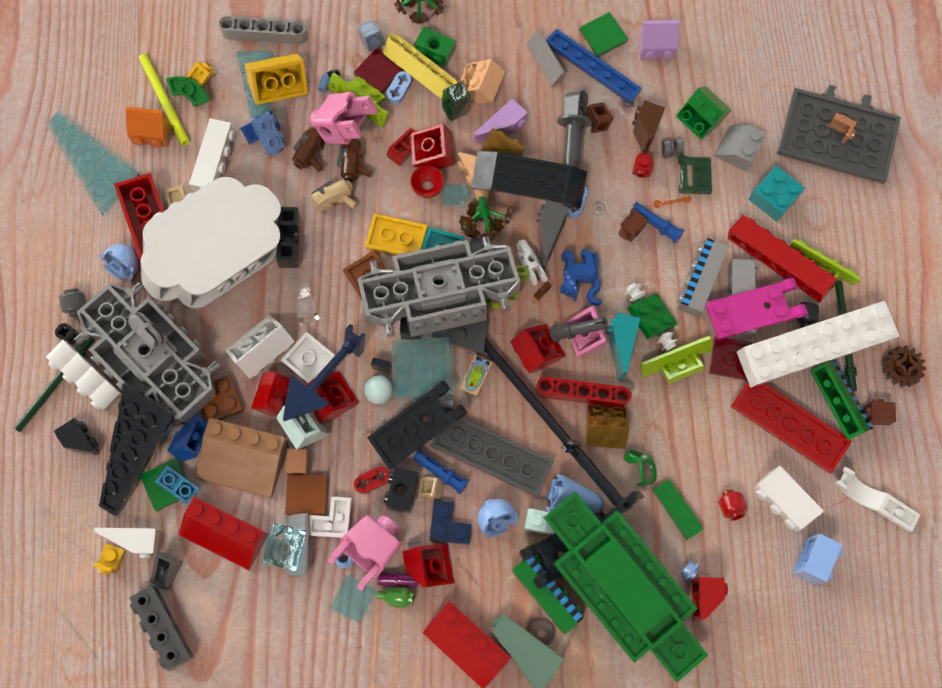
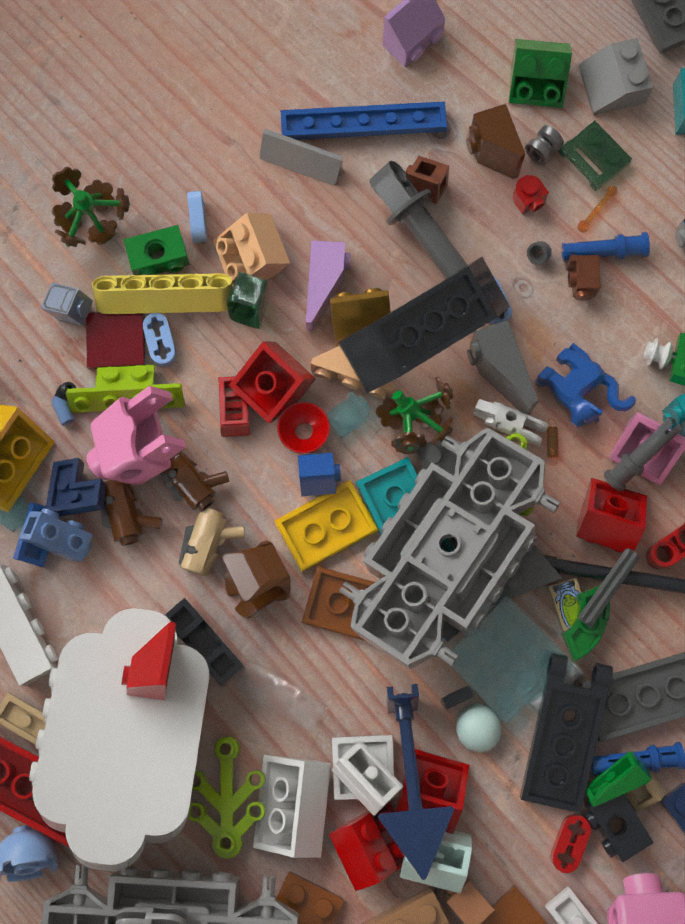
camera: 40 degrees left, 5 degrees up
green tile [579,12,628,57] -> none
none -> dark blue plate [45,458,106,517]
none -> red slope [121,622,176,700]
none -> light blue beam [187,191,207,244]
none -> lime plant [188,736,266,859]
none -> reddish brown piece [223,540,290,619]
none -> blue brick [298,453,341,497]
none -> white brick [332,740,403,816]
none -> dark grey hinge [527,241,552,265]
none -> green tile [561,585,610,662]
none -> dark grey axle [578,548,639,627]
none -> green slope [586,751,652,807]

